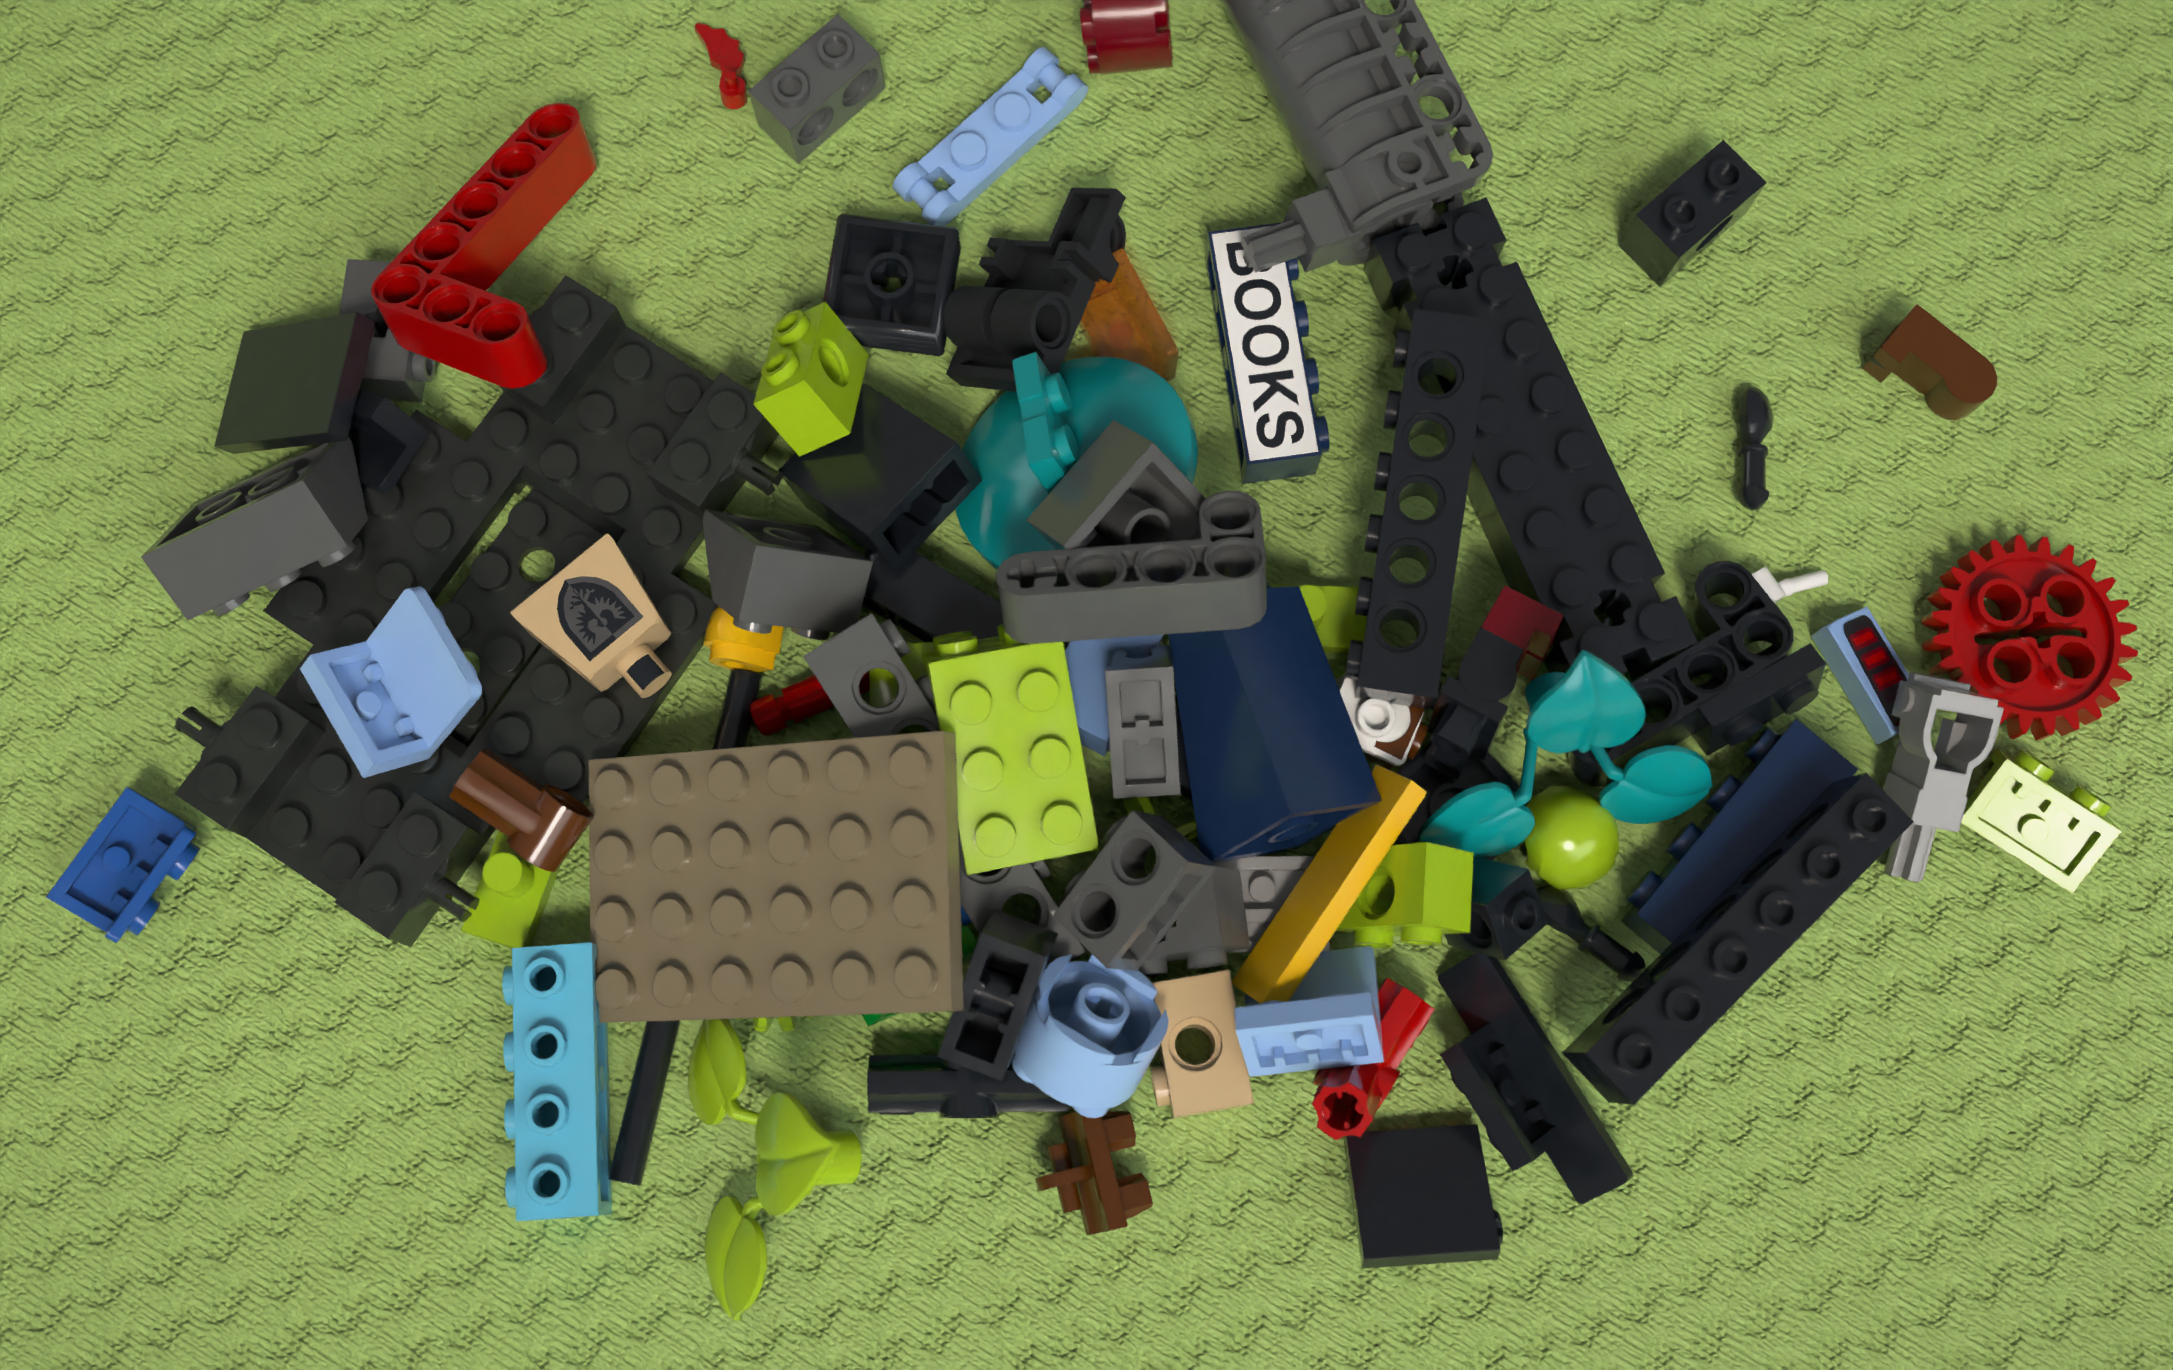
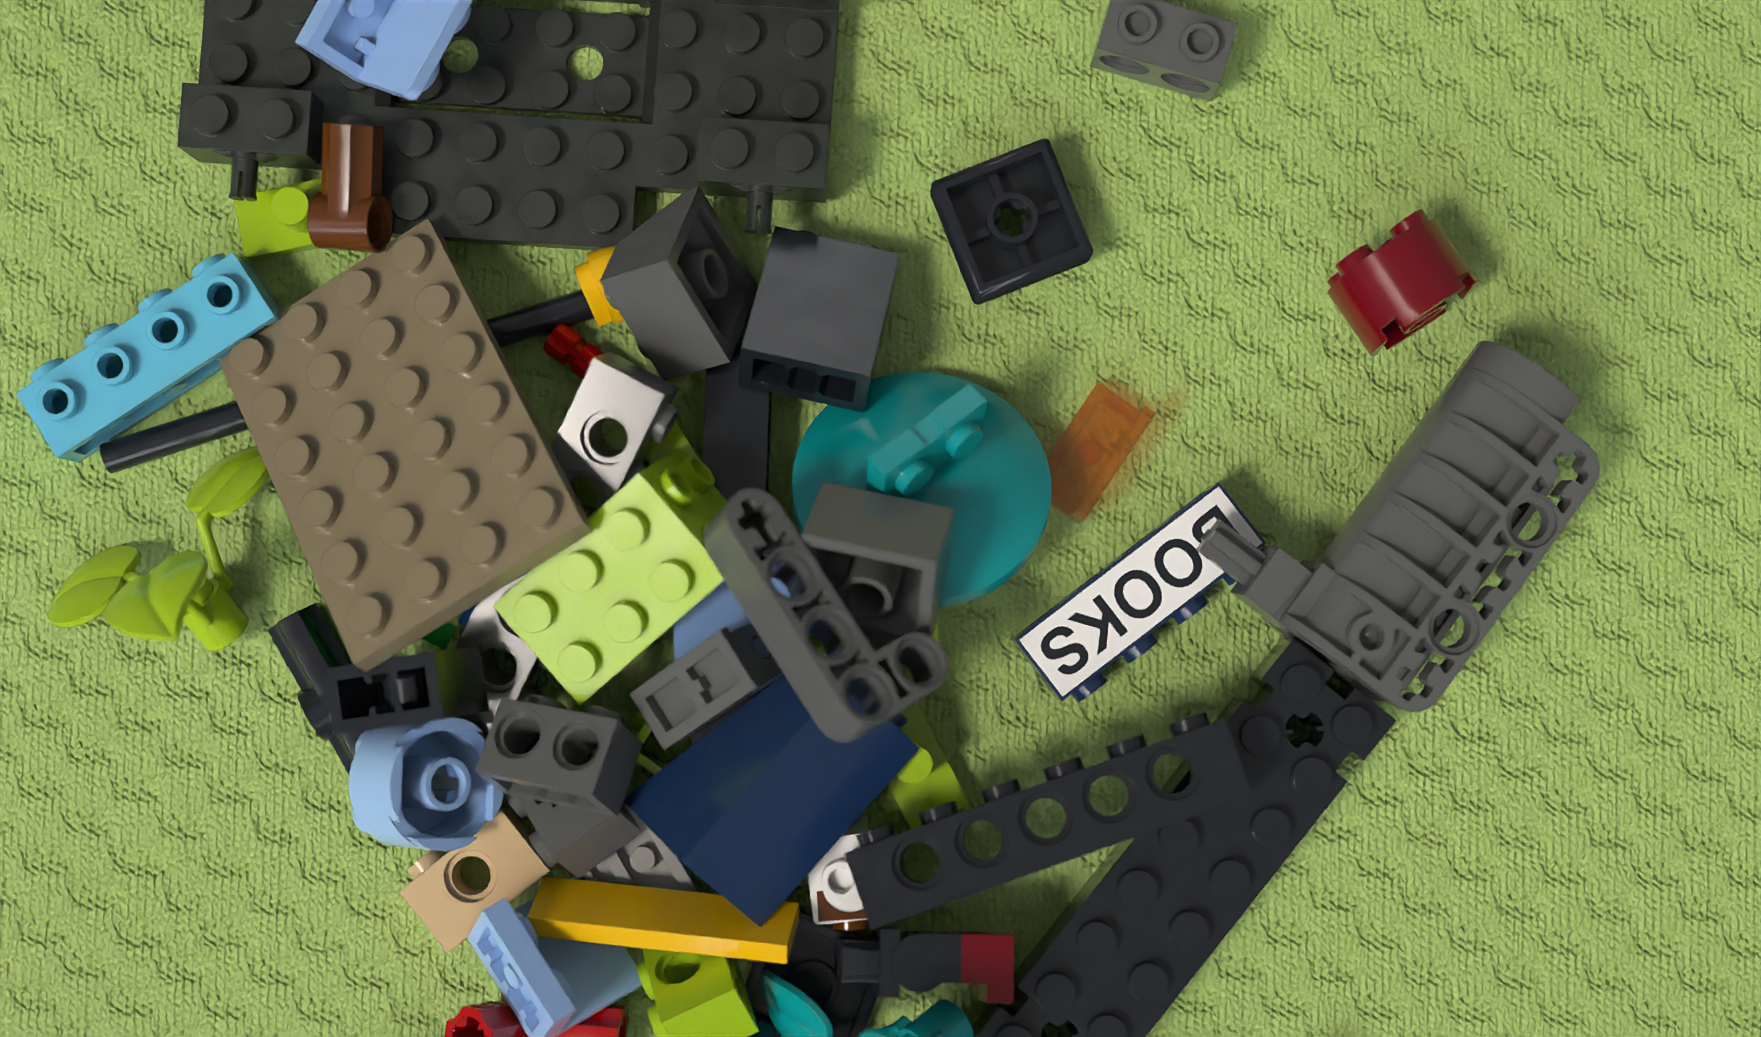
camera: 60 degrees right, 10 degrees up
tan torso [510,533,672,698] -> none
lime brick [753,302,869,457] -> none
light blue plate [892,47,1089,227] -> none
black plate [943,188,1126,392] -> none
reddish brown hips [1035,1111,1153,1236] -> none
black brick [1618,140,1767,287] -> none

